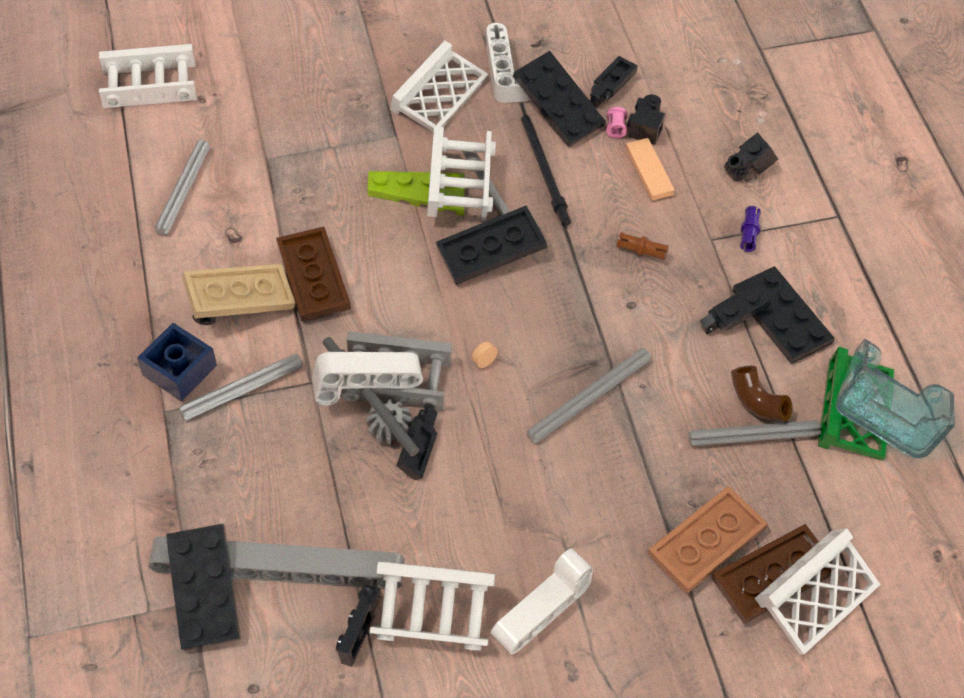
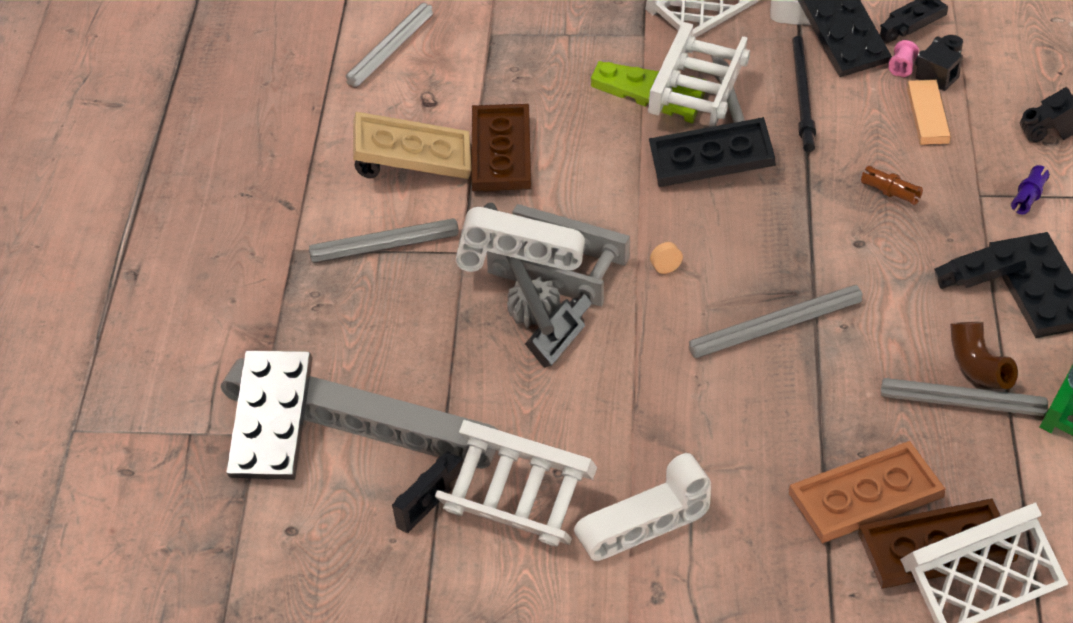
camera: 20 degrees right, 10 degrees down
dark blue brick [137,323,217,401] -> none

